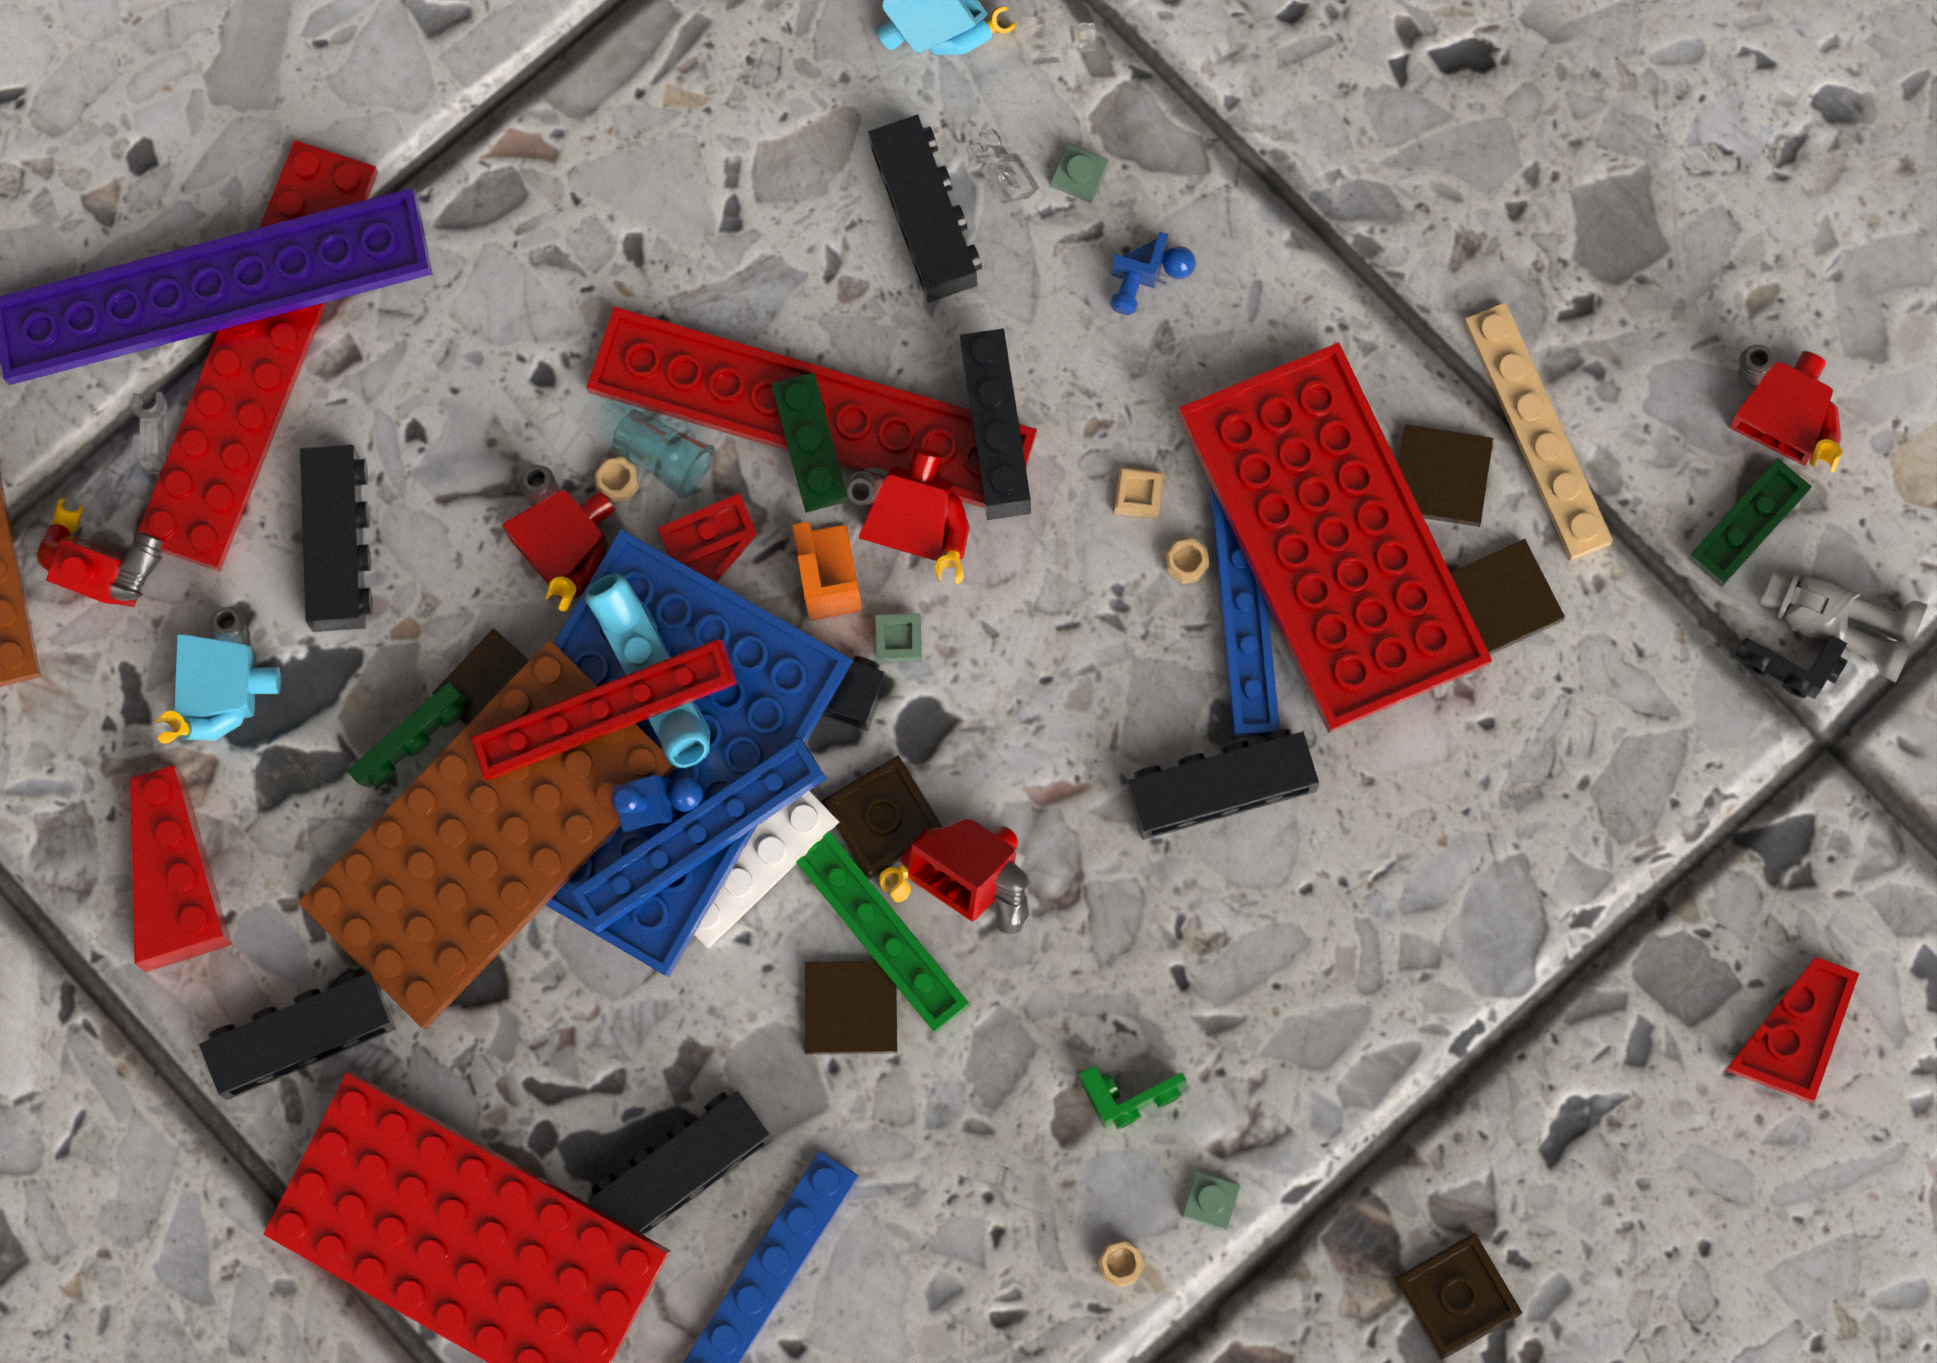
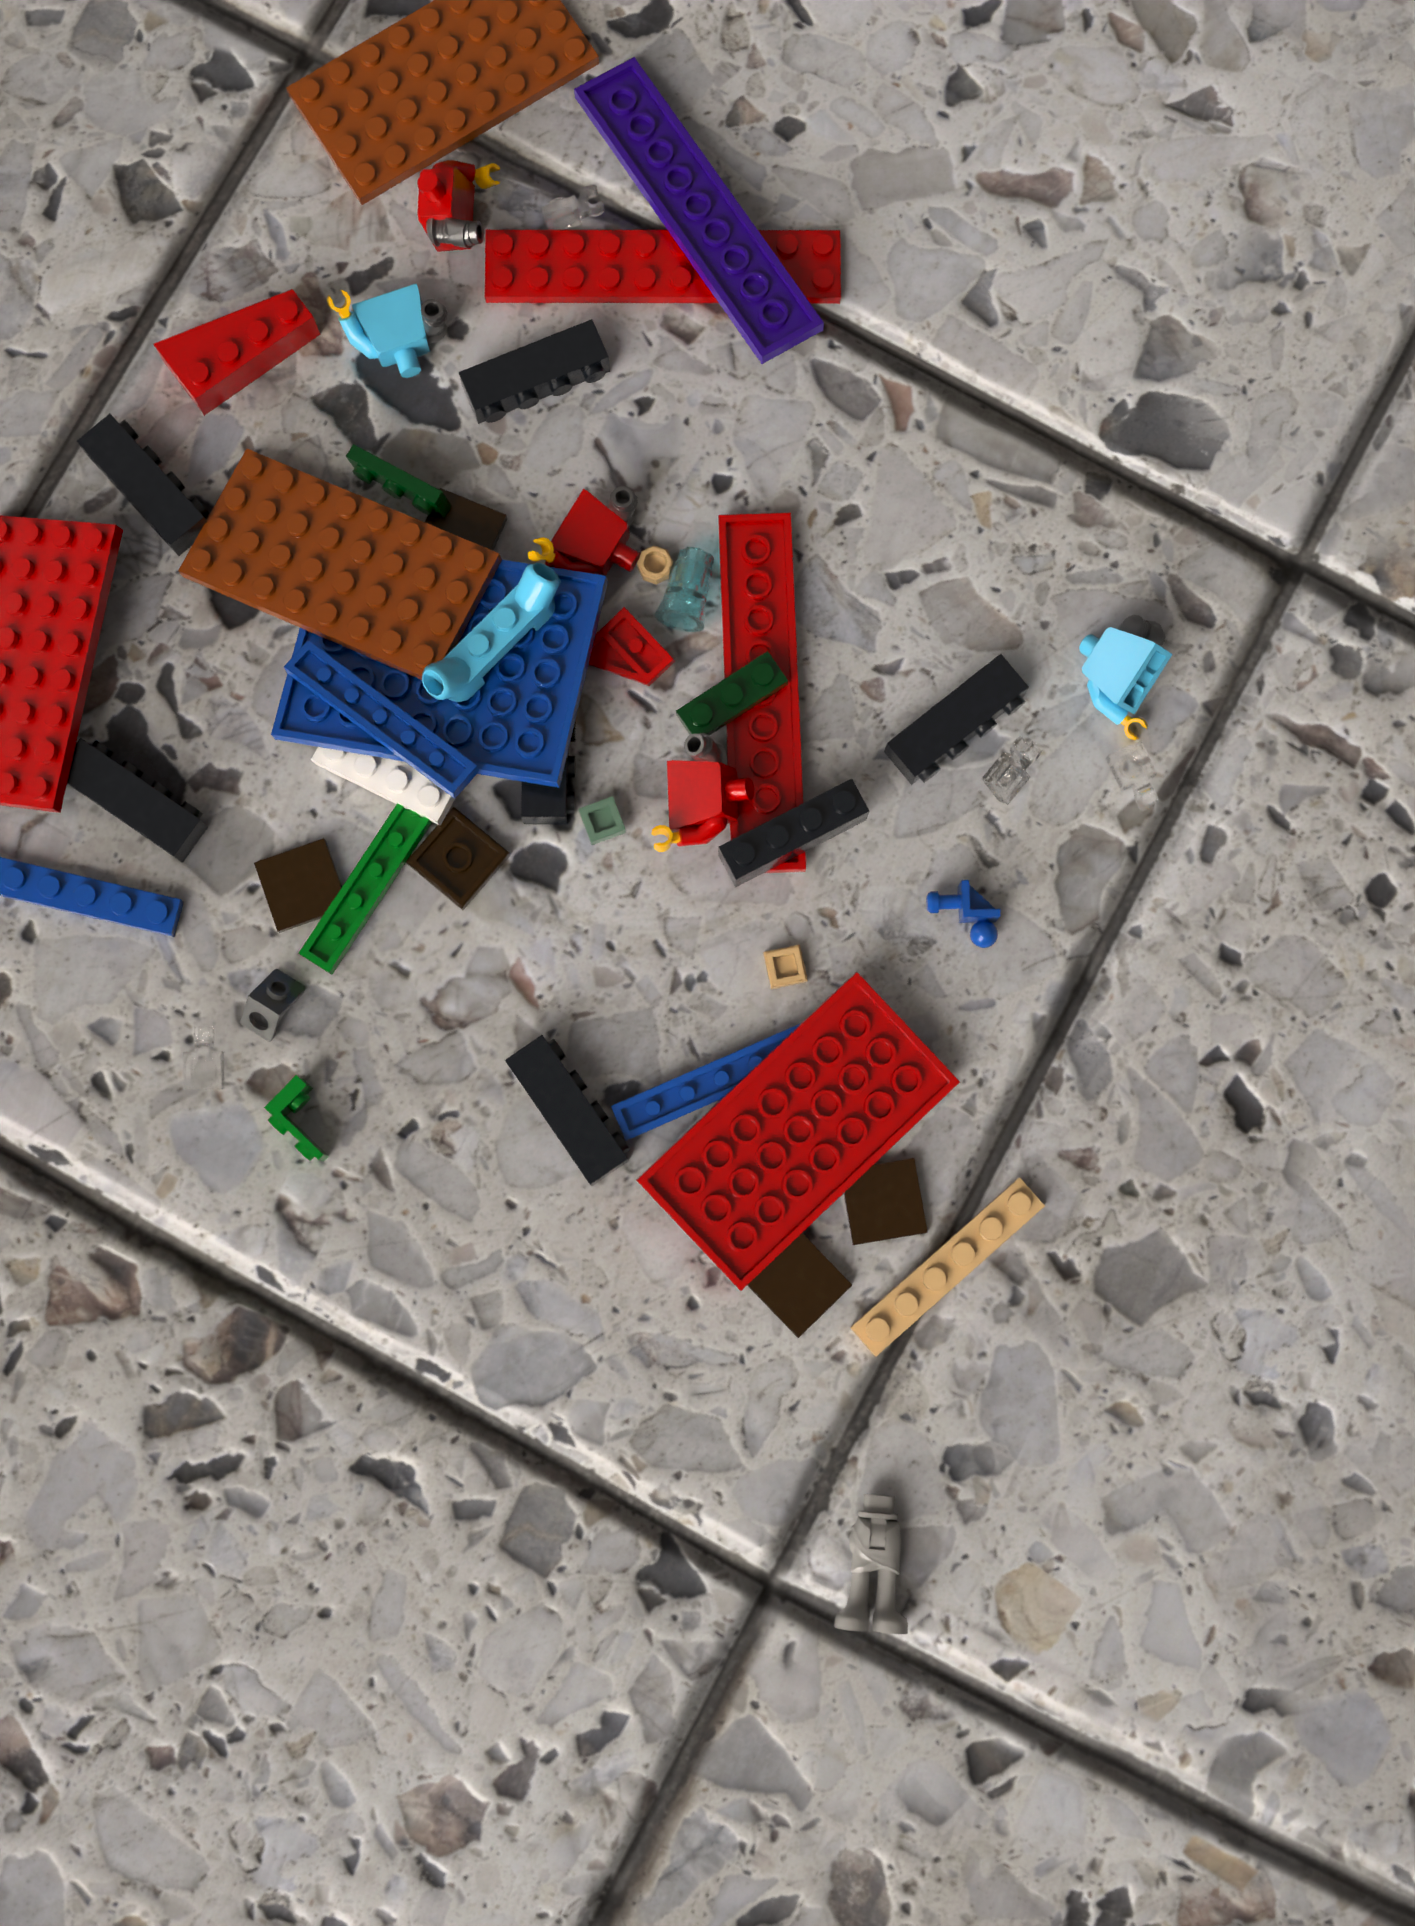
camera: 65 degrees right, 5 degrees up
red tile [470,639,737,781] -> none
blue piece [612,775,704,832] -> none
orange panel [792,521,863,621] -> none
red torso [879,819,1029,934] -> none
sand green plate [1051,143,1109,203] -> none
tan tile [1098,1240,1145,1288] -> none
tan tile [1165,538,1209,584] -> none
sand green plate [1182,1171,1241,1231] -> none
dark brown tile [1394,1233,1523,1361] -> none
dark green plate [1688,458,1812,587] -> none
red wing [1725,957,1859,1103] -> none
red torso [1729,345,1842,473] -> none
black bracket [1736,635,1848,699] -> none
none -> dark grey bracket [240,969,305,1042]

